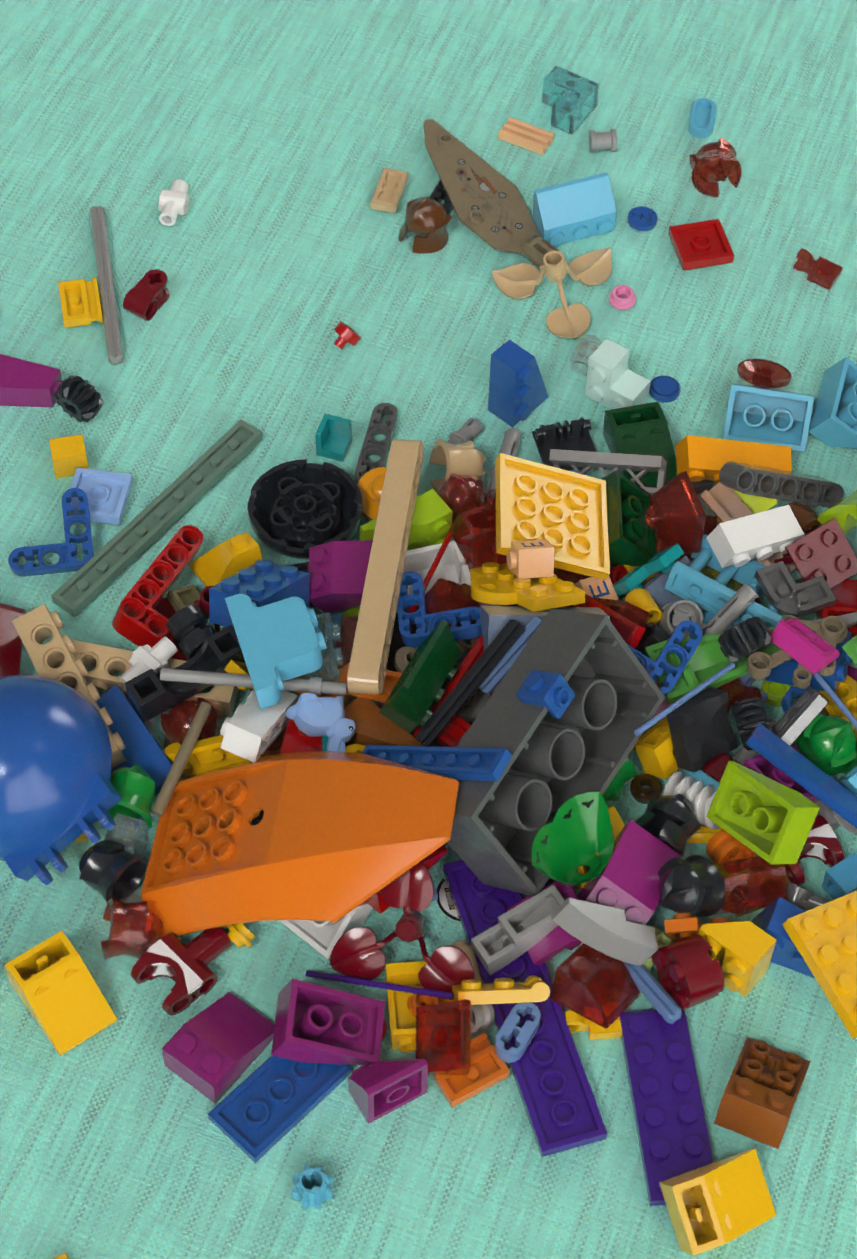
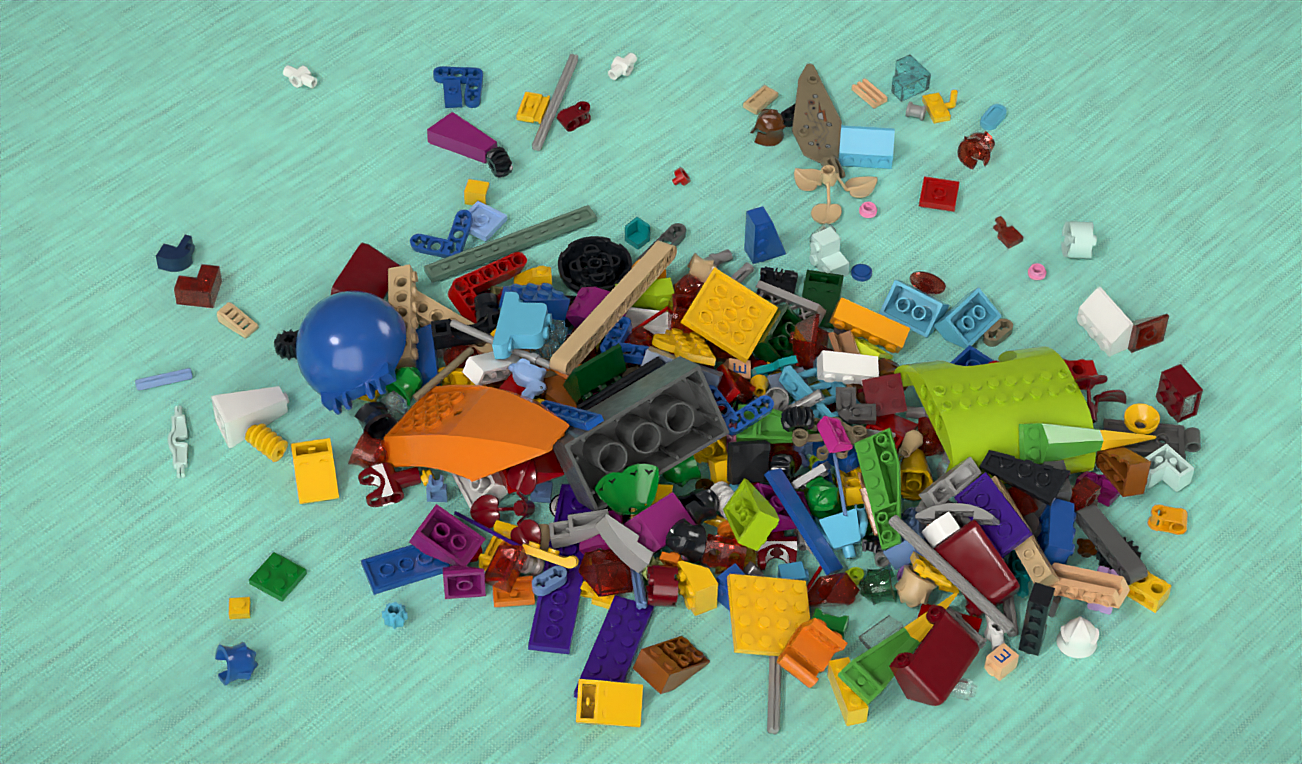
camera: 25 degrees right, 5 degrees down
white axle [120,636,178,685] -> none
magenta slope [162,992,275,1104] -> none
light nougat brick [507,539,554,579] -> none
blue bracket [515,670,575,718] -> none
blue piece [627,206,657,231] -> none
medium blue piece [634,663,735,736] -> none
dark grey beam [719,462,843,508] -> none
none -> green plate [249,552,307,602]
none -> medium blue plate [426,475,448,503]
none -> yellow plate [922,90,958,124]

